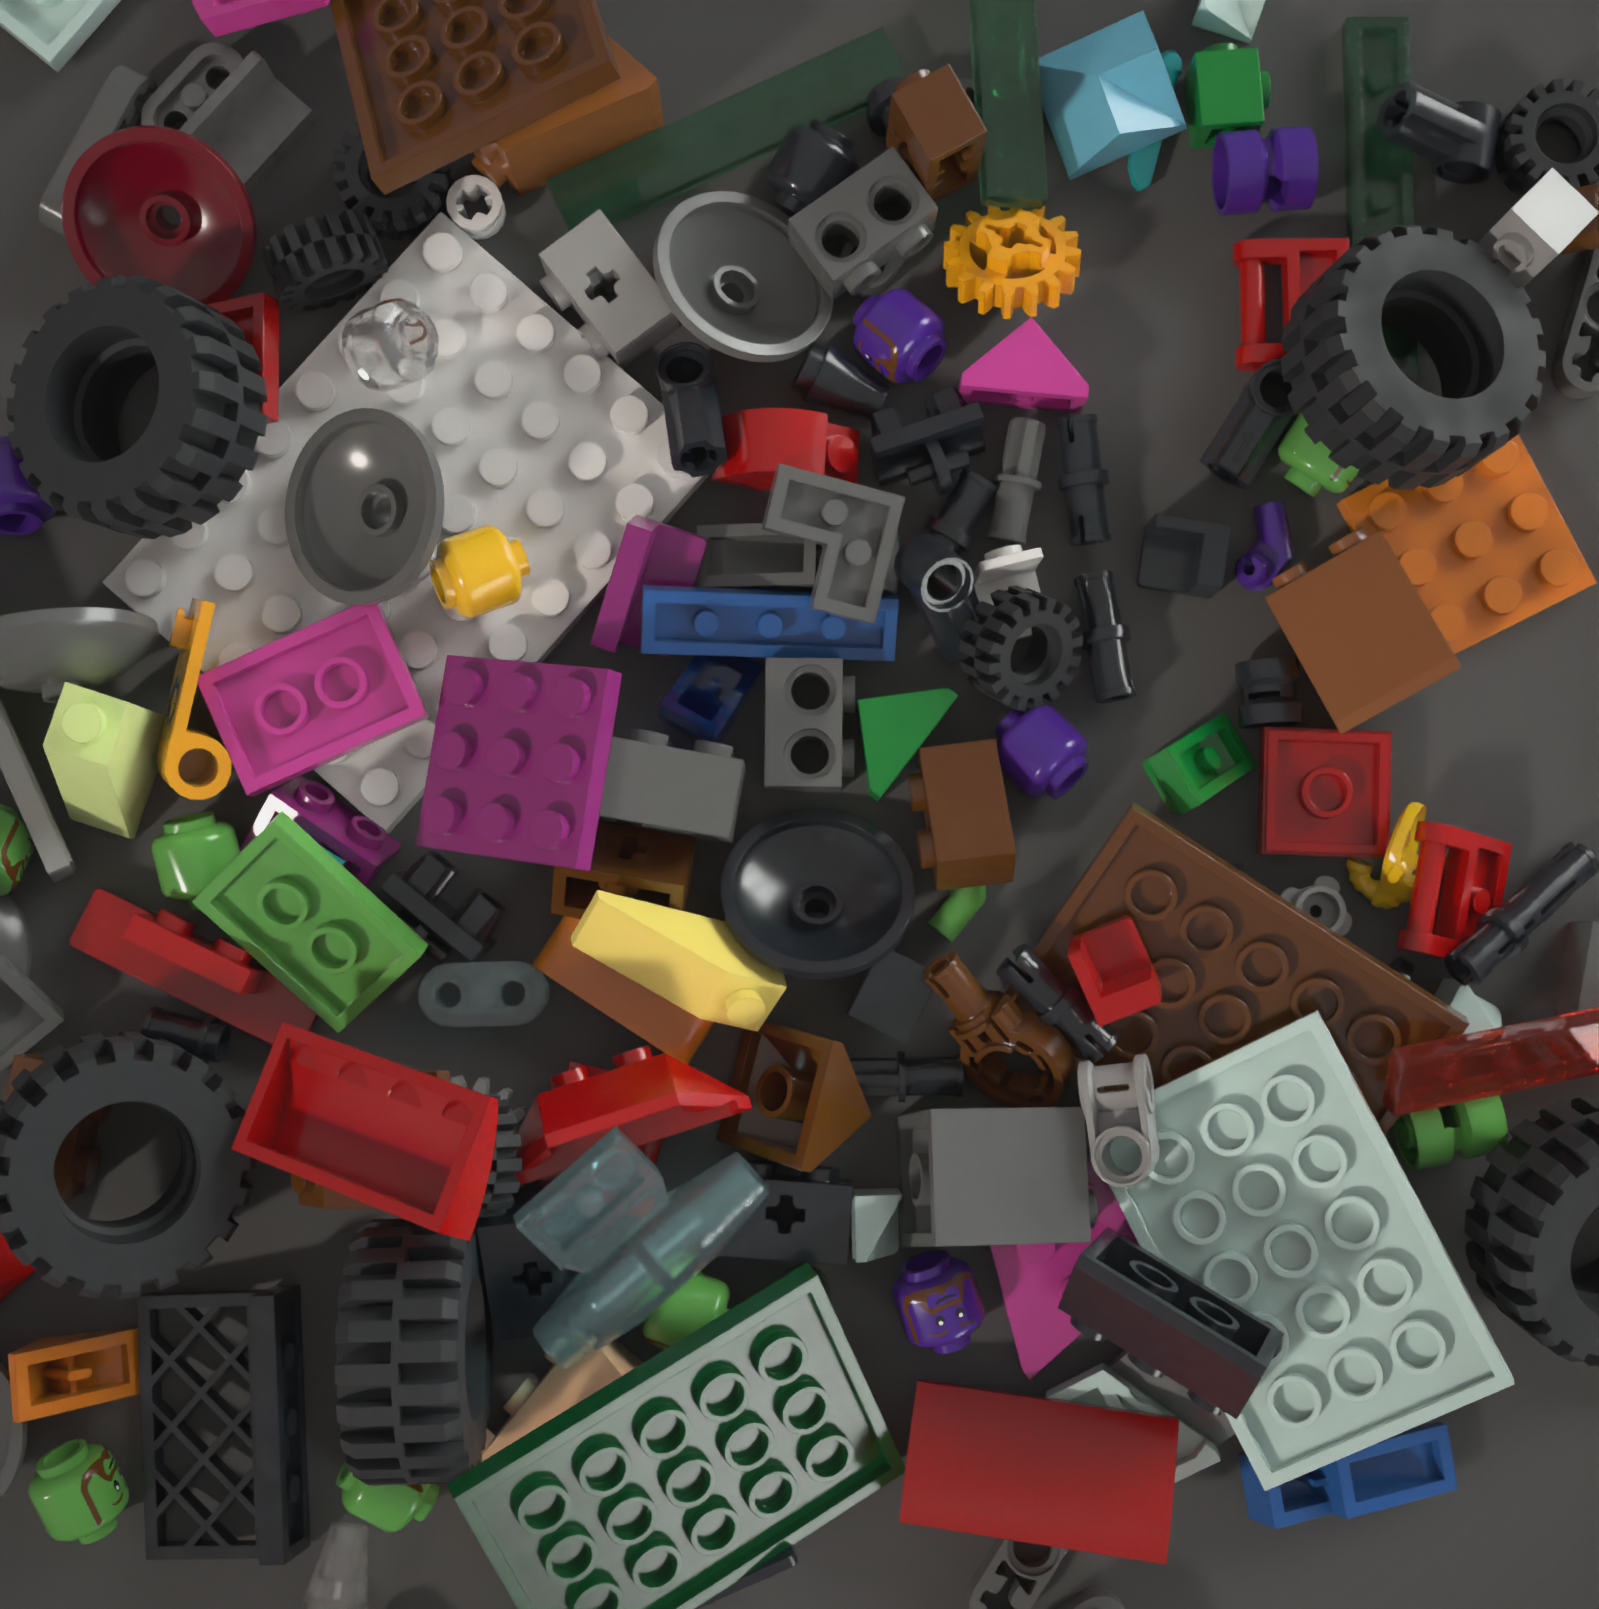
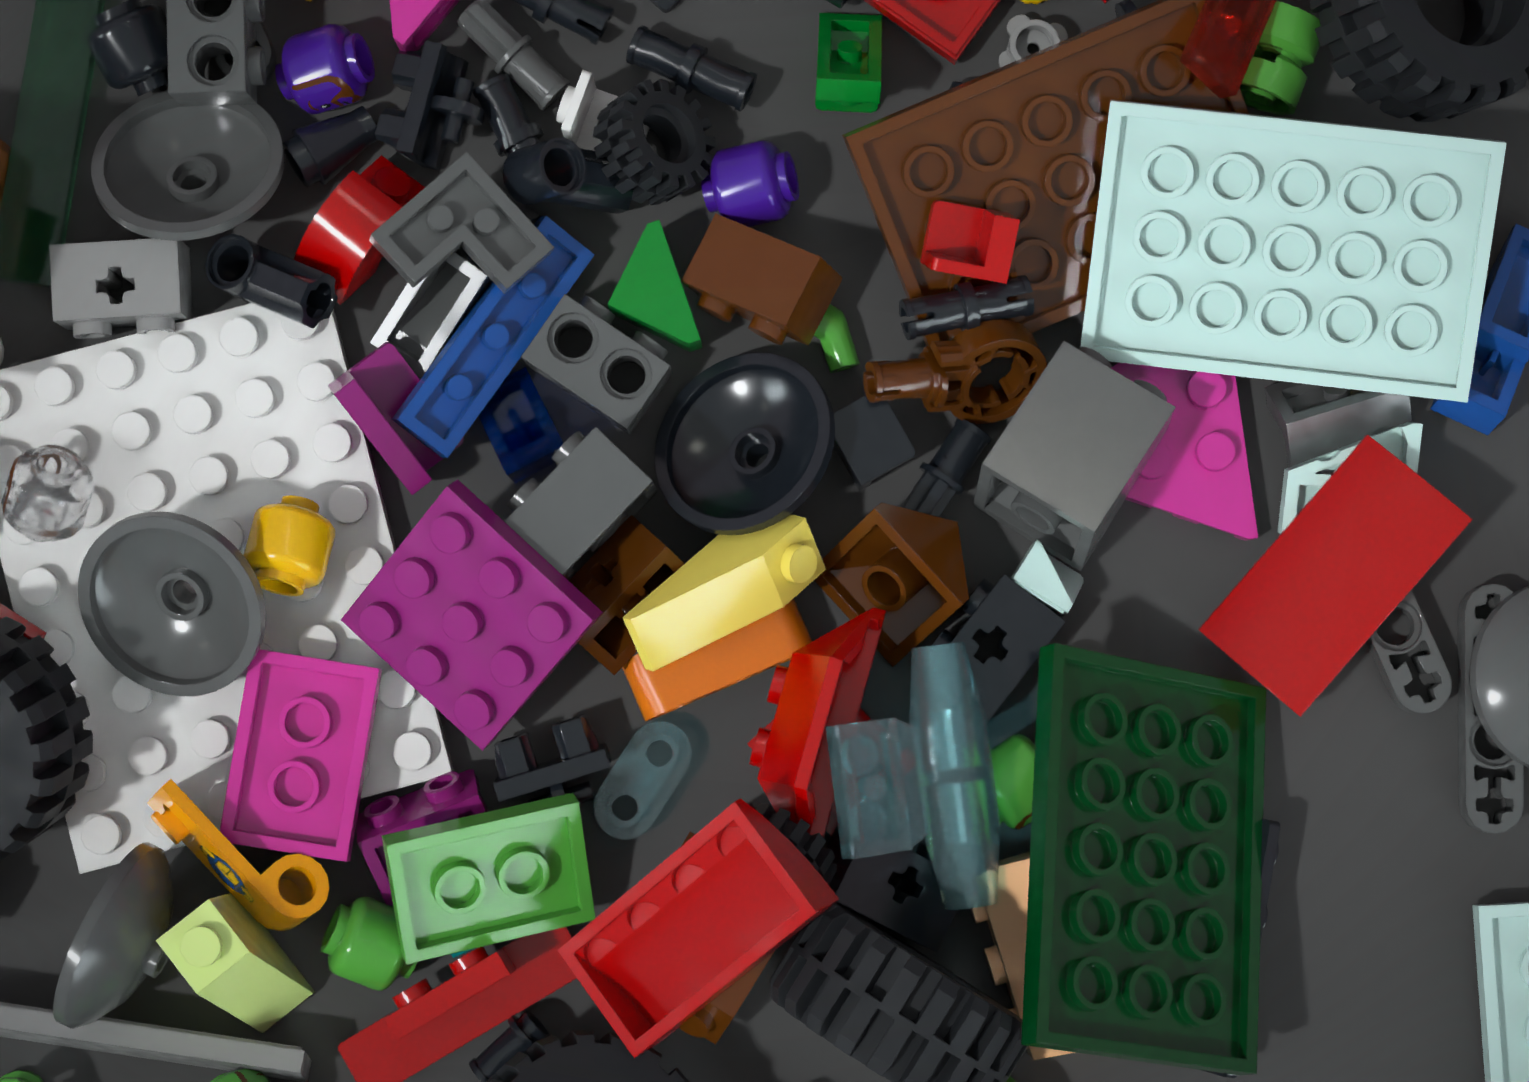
camera: 50 degrees left, 0 degrees up
dark purple head [891,1250,985,1354] -> none
black slope [1058,1227,1284,1419] -> none
light grey piece [1077,1054,1160,1187] -> none

